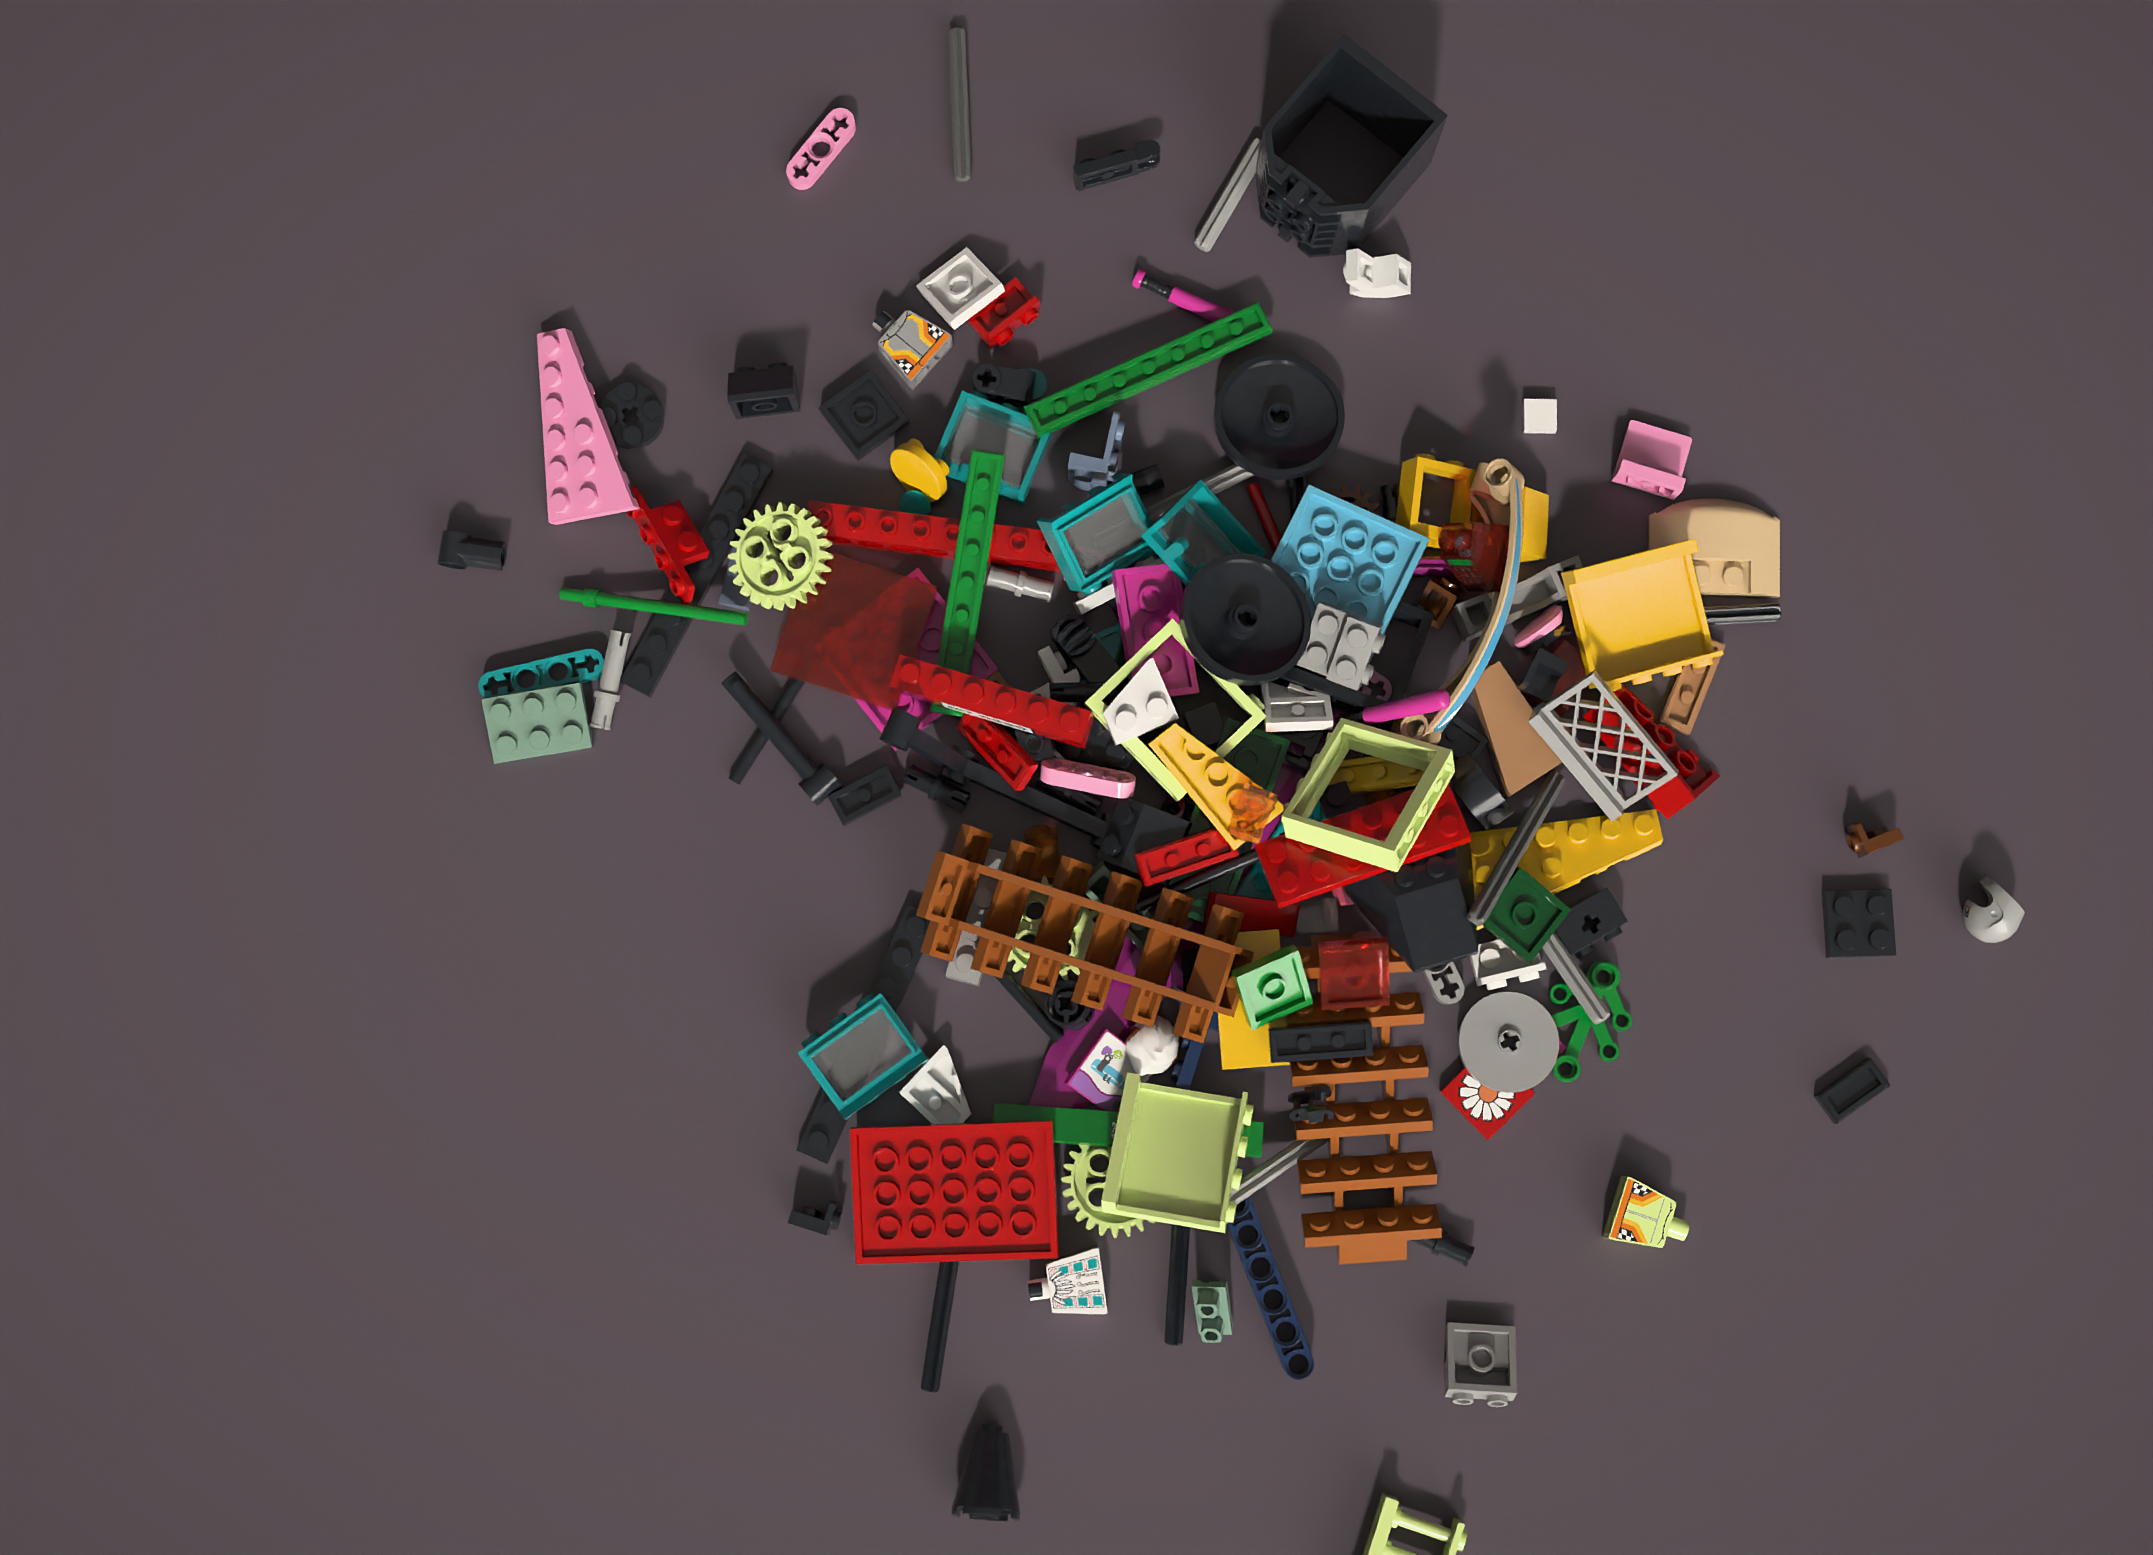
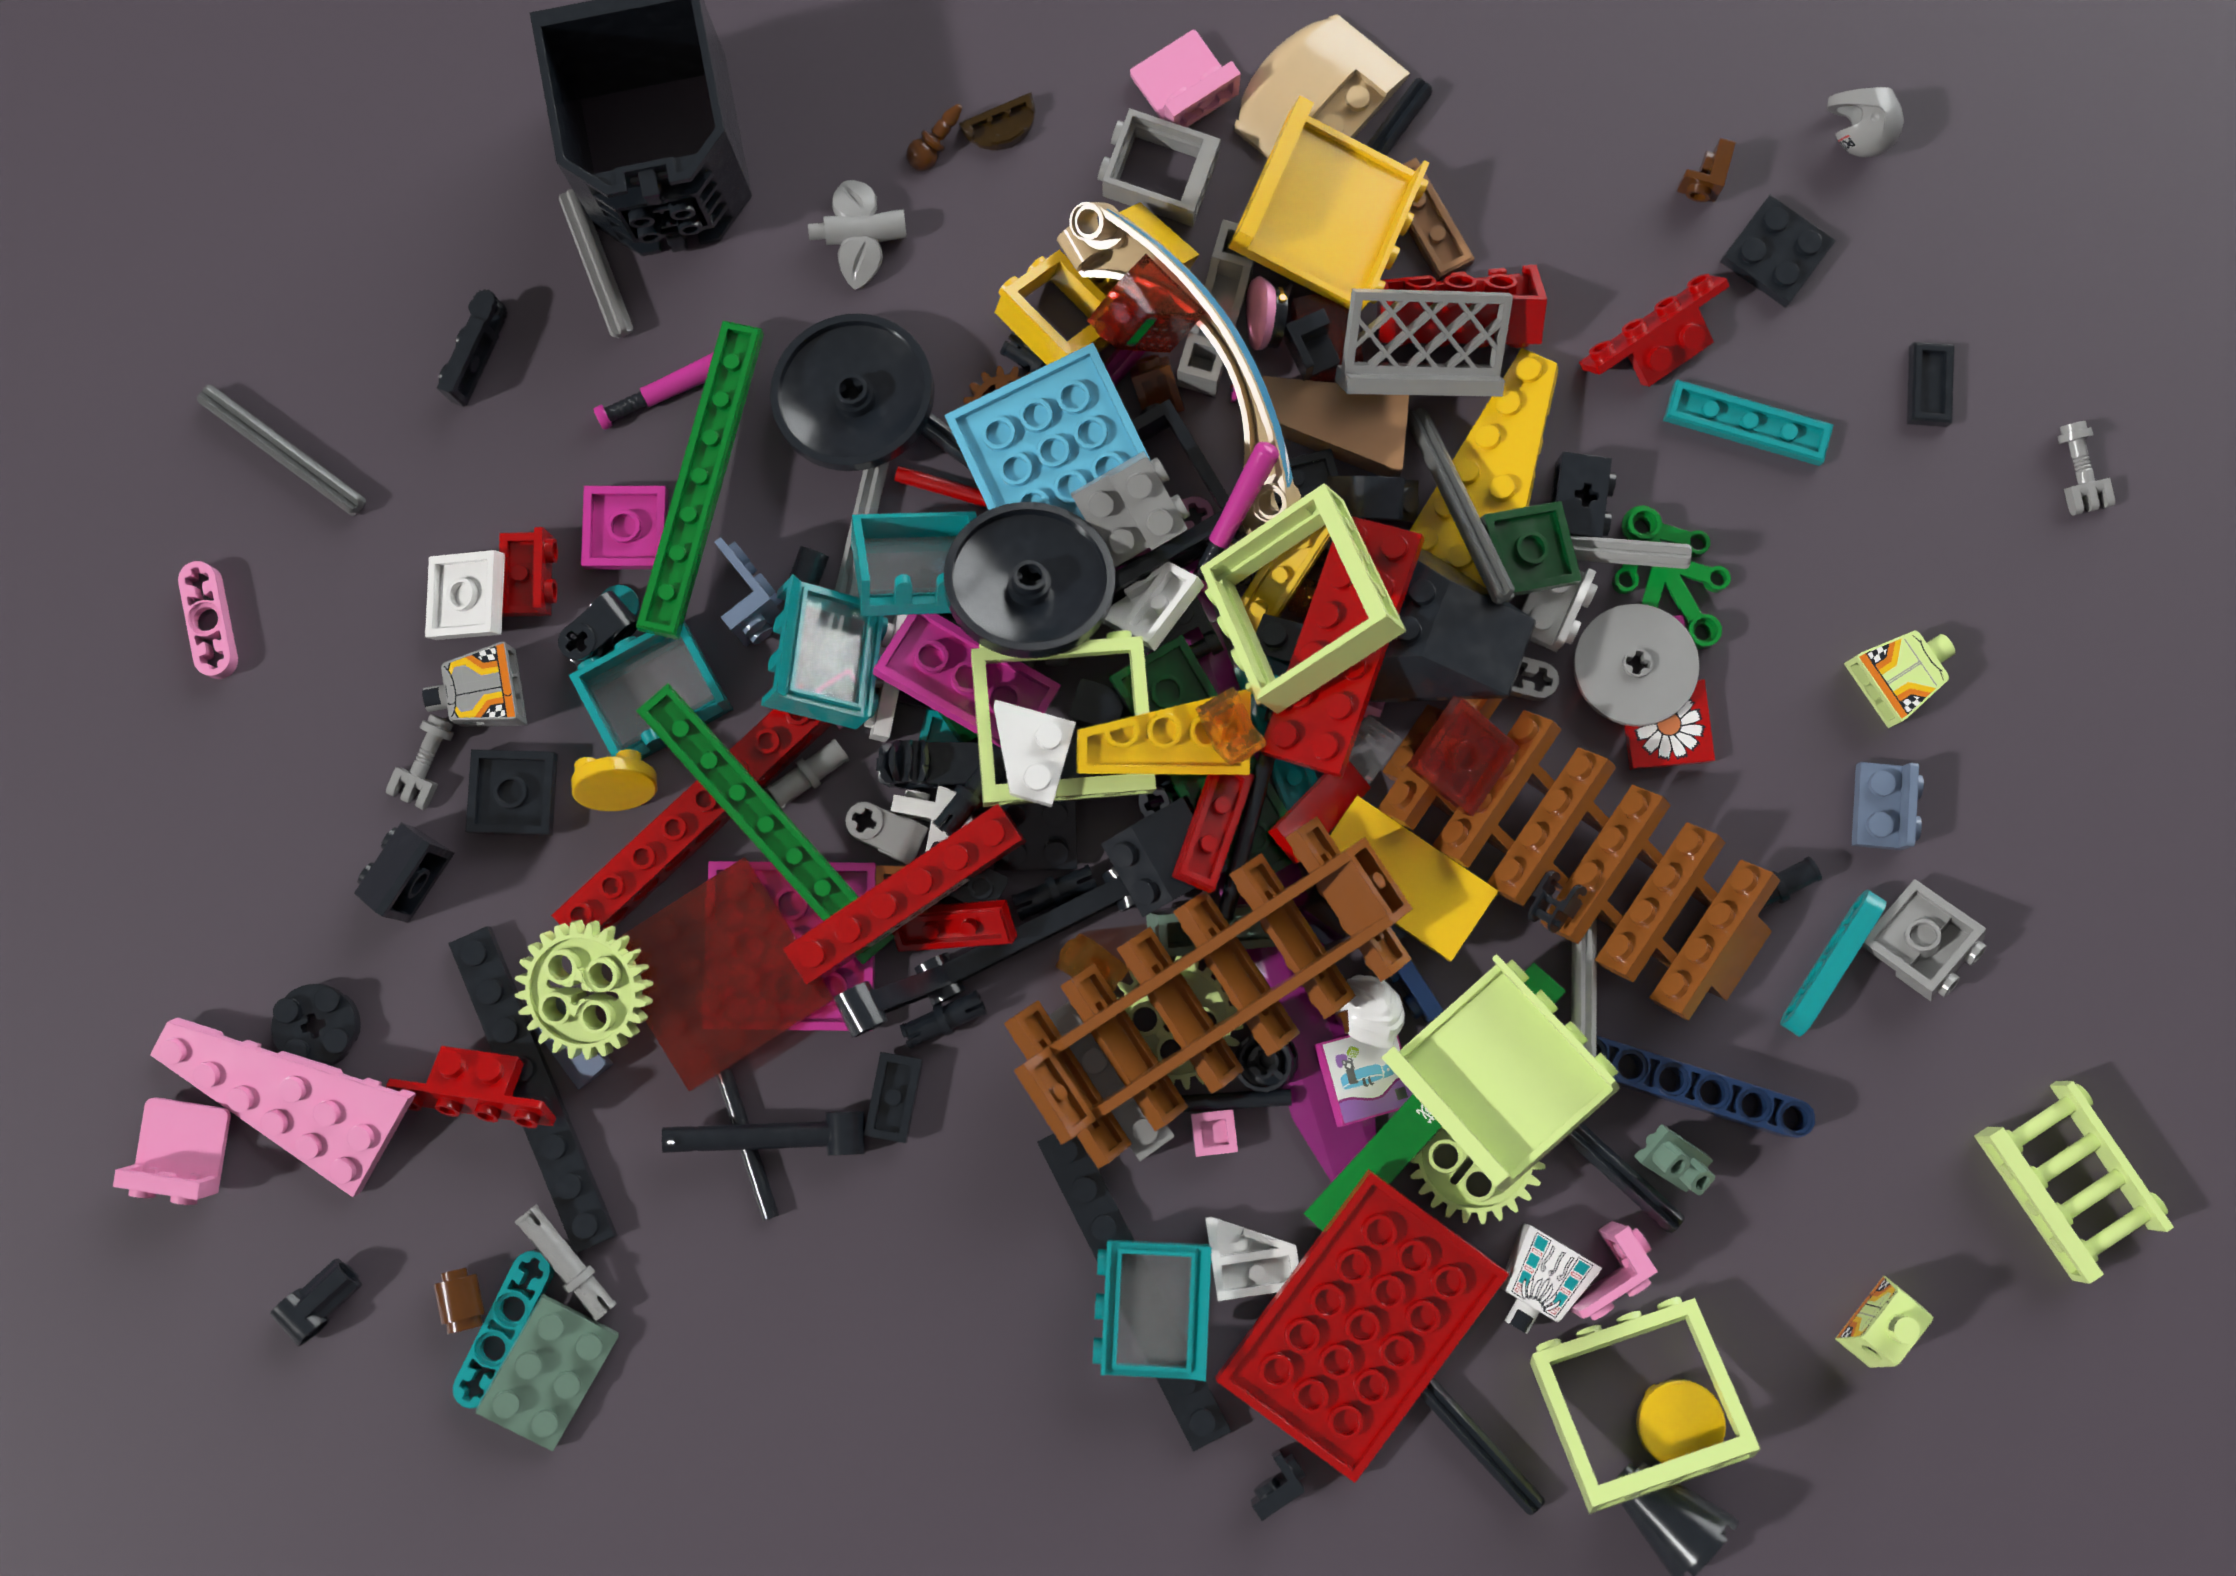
camera: 50 degrees left, 0 degrees up
green bar [559,587,749,626] -> none
teal piece [899,490,931,515] -> none
bright pink beam [1040,758,1136,798] -> none
plate [1231,944,1313,1030] -> none
black tile [1268,1020,1373,1063] -> none
white brick [1343,248,1411,298] -> none
white tile [1522,399,1557,434] -> none
none -> bright pink bracket [113,1097,231,1205]
none -> light grey hinge [386,714,454,810]
none -> reddish brown brick [433,1267,485,1334]
none -> dark pink plate [581,486,669,569]
none -> light grey plant [808,180,907,290]
none -> light grey piece [845,802,929,865]
none -> reddish brown bar [906,104,962,171]
none -> dark brown tile [959,92,1035,151]
none -> light grey window [1098,108,1221,227]
none -> bright pink plate [1191,1109,1238,1157]
none -> yellowish green window [1530,1297,1760,1514]
none -> bright pink bracket [1570,1221,1658,1320]
none -> red bracket [1579,274,1730,387]
none -> yellow tile [1636,1379,1726,1463]
none -> teal tile [1663,379,1834,466]
none -> teal beam [1780,889,1887,1037]
none -> yellowish green torso [1835,1276,1933,1368]
none -> sand blue bracket [1851,762,1924,850]
none -> light grey hinge [2057,421,2115,516]

